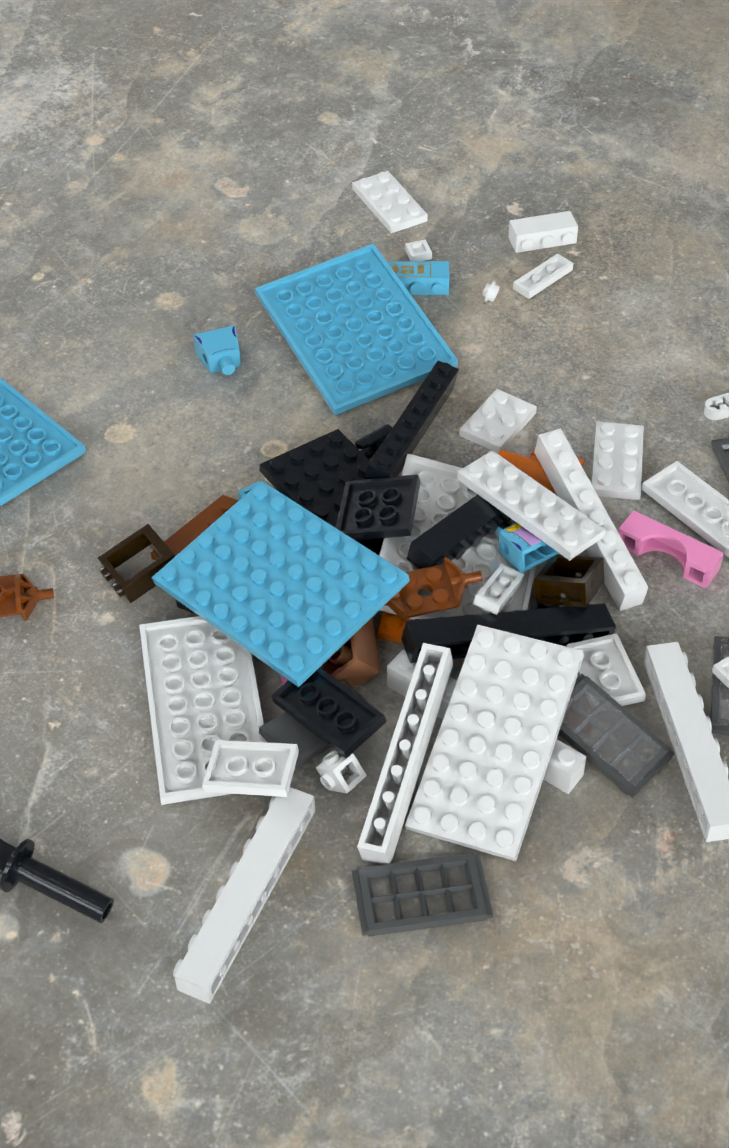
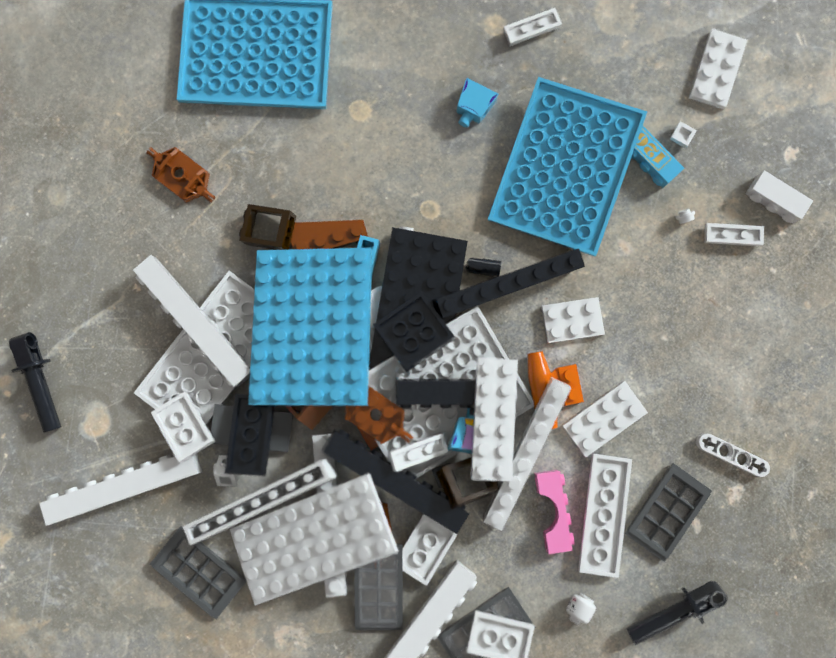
camera: 45 degrees right, 35 degrees up
none -> white brick [133,255,250,387]
none -> white plate [503,8,562,46]

